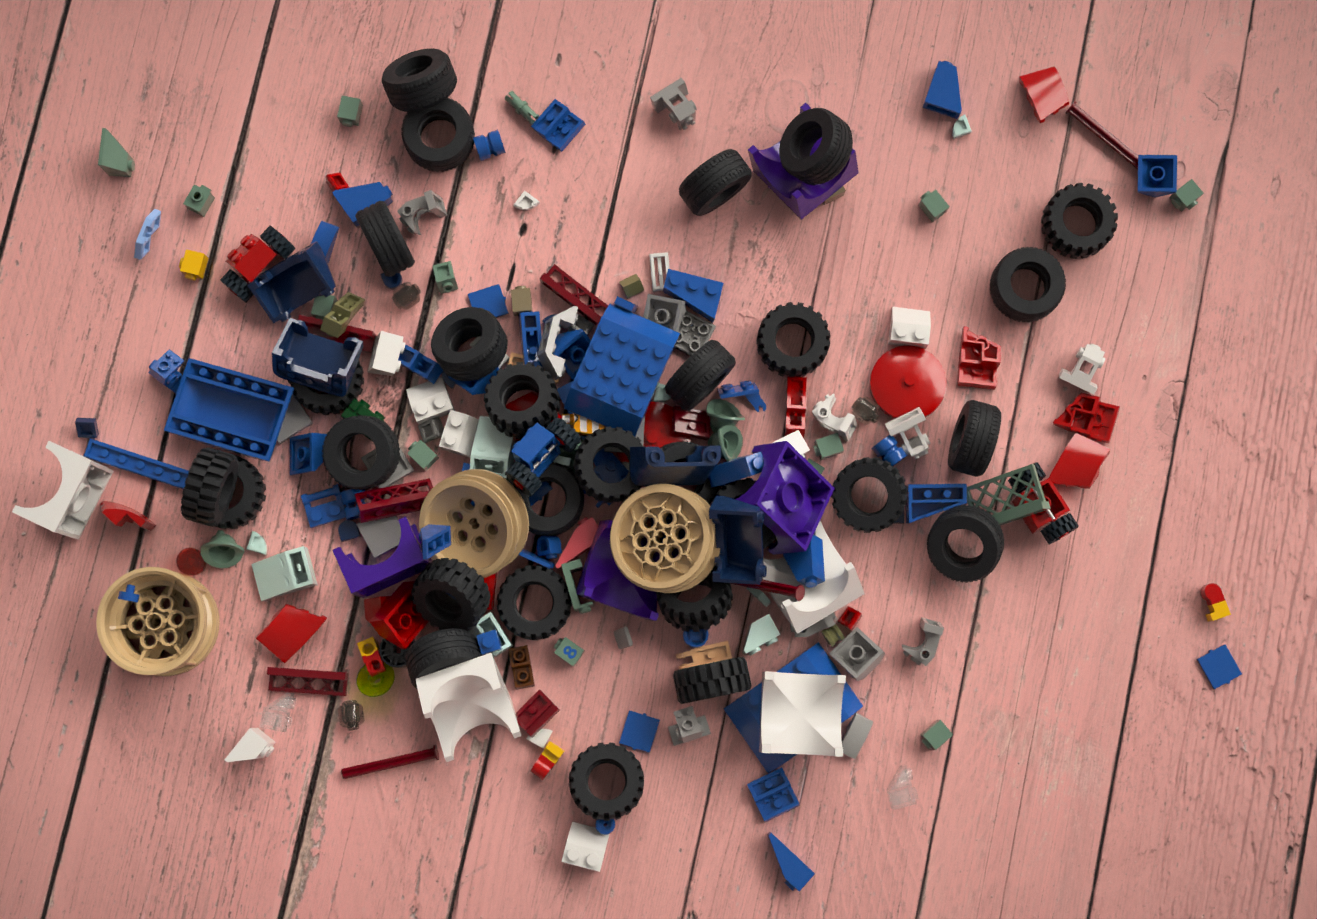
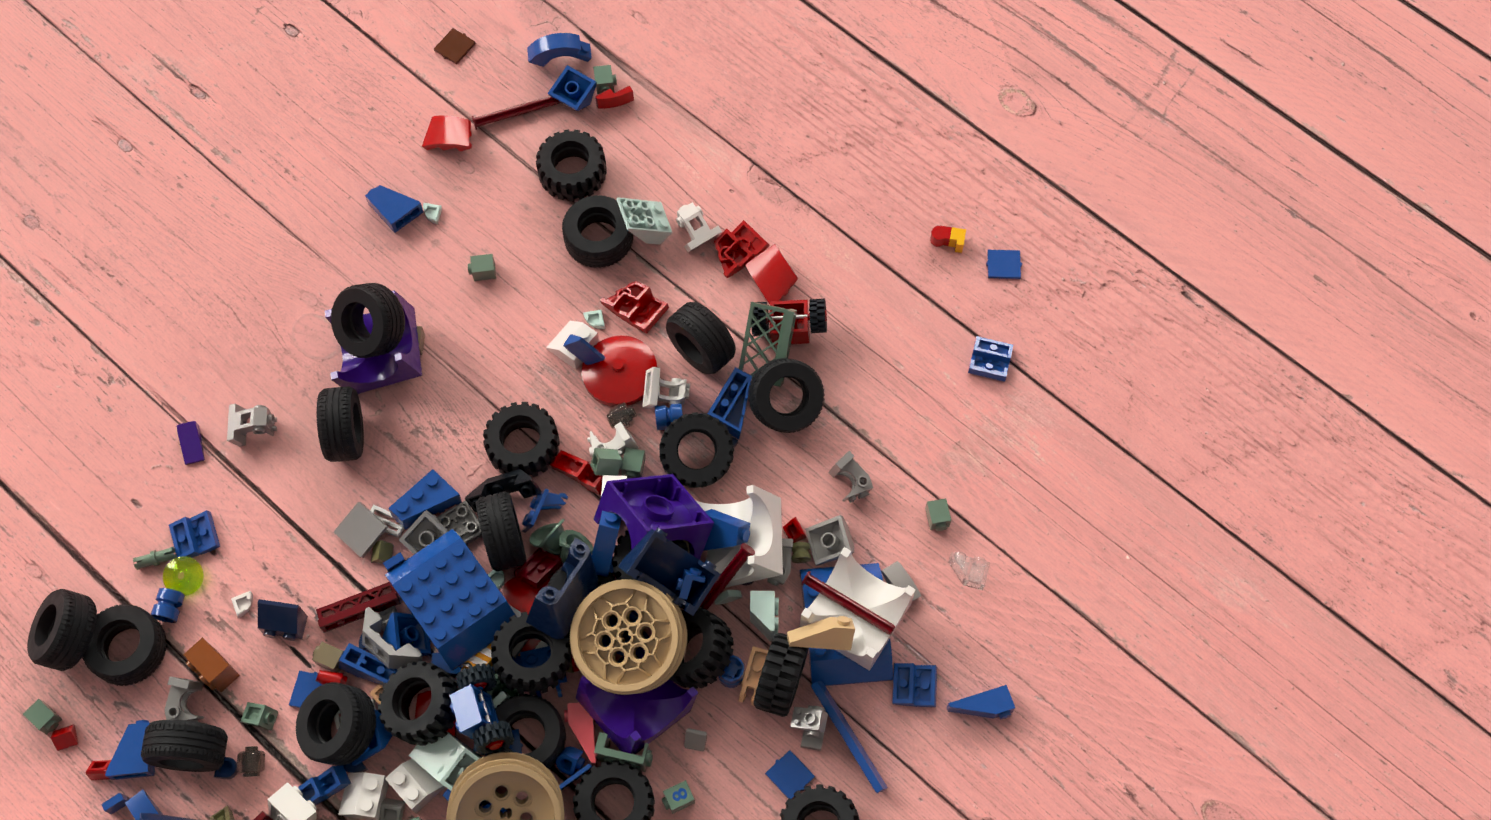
camera: 60 degrees left, 15 degrees down
none -> red slope [51,724,79,751]
none -> blue tile [102,793,129,815]
none -> clear neon green dish [163,556,204,596]
none -> dark purple slope [177,421,205,465]
none -> dark orange brick [183,637,240,692]
none -> dark blue slope [258,599,308,641]
none -> red cone [316,670,348,685]
none -> light grey tile [334,502,389,558]
none -> reddish brown piece [434,28,476,64]
none -> black slope [465,469,542,513]
none -> blue arch [527,33,592,67]
none -> blue slope [563,334,605,365]
none -> light aqua tile [583,309,605,329]
none -> sand green brick [590,448,623,476]
none -> red slope [595,86,634,109]
none -> light aqua slope [616,197,673,245]
none -> blue bracket [675,568,706,599]
none -> tan slope [787,616,855,651]
none -> dark red axle [801,571,895,635]
none -> blue tile [811,681,888,793]
none -> blue slope [968,336,1013,382]

